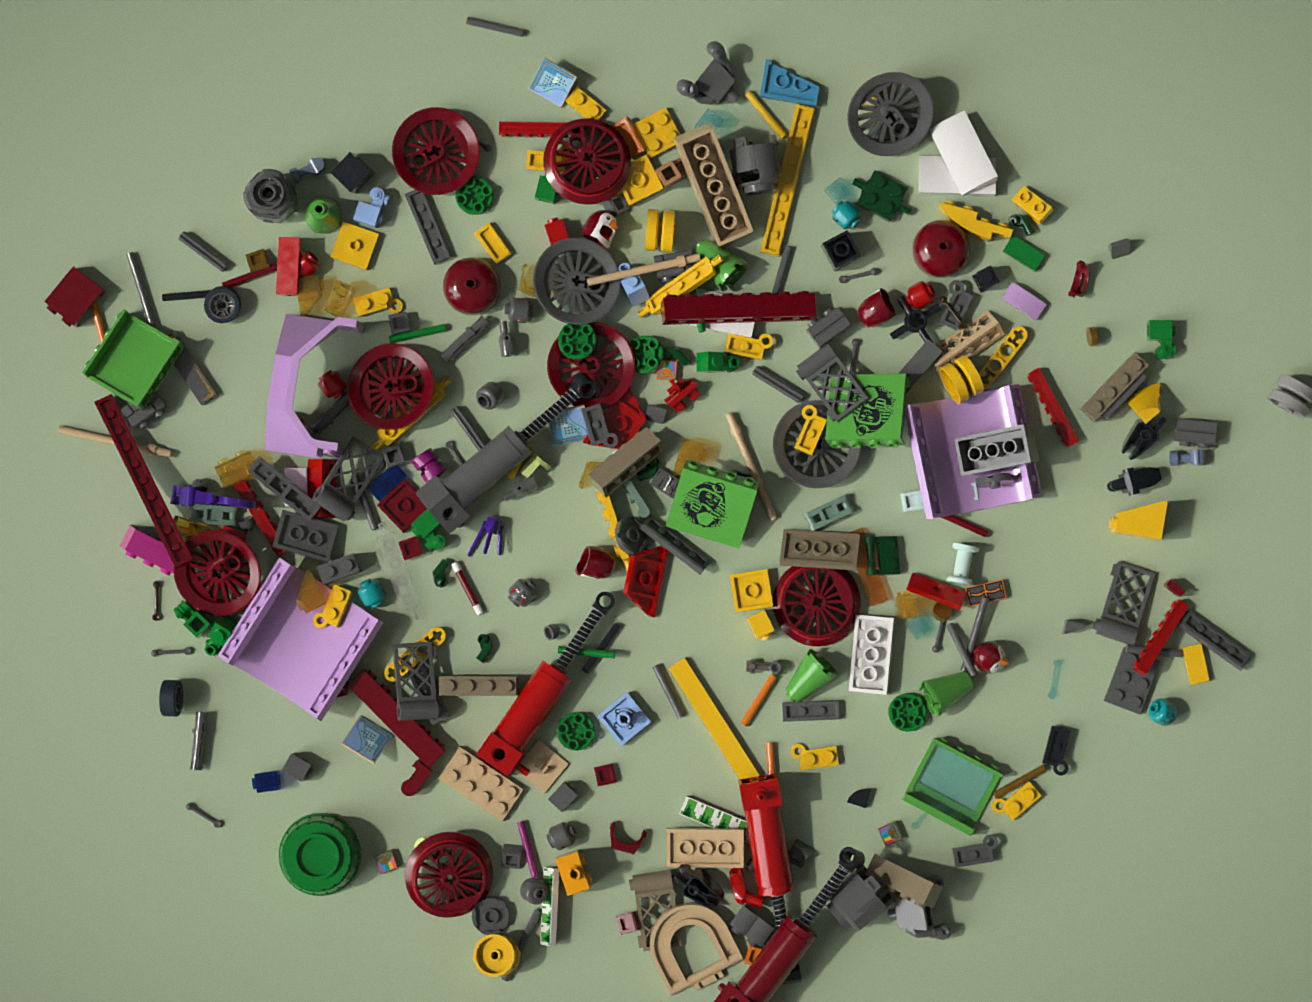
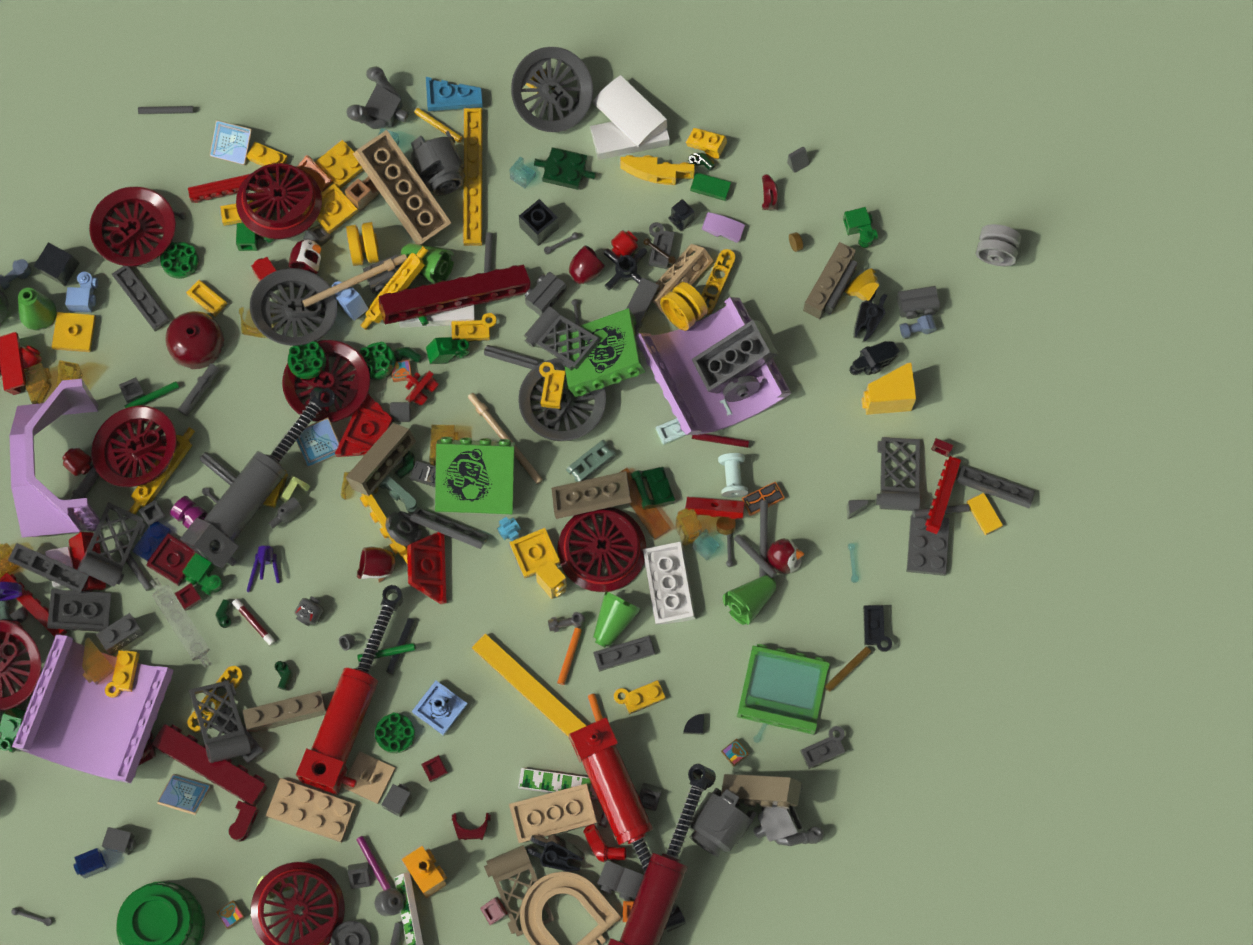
camera: 15 degrees left, 15 degrees down
dark grey pin [190,712,208,770] -> none
yellow hinge [353,287,403,317] -> none
teal head [357,578,386,608] -> none
dark grey head [476,382,505,410] -> none
dark grey piece [499,321,516,357] -> none
dark grey head [504,297,533,323] -> none
dark grey head [547,822,577,850] -> none
dark grey hinge [581,403,618,448] -> none
dark grey bar [652,664,685,719] -> none
teal head [832,201,860,229] -> none
green tile [888,693,927,732] -> none
dark red cylinder [912,220,970,278] -> none
yellow hinge [992,781,1041,821] -> none
red piece [1027,368,1079,447] -> none
teal head [1148,698,1177,726] -> none
none -> medium azure gear [497,517,521,541]

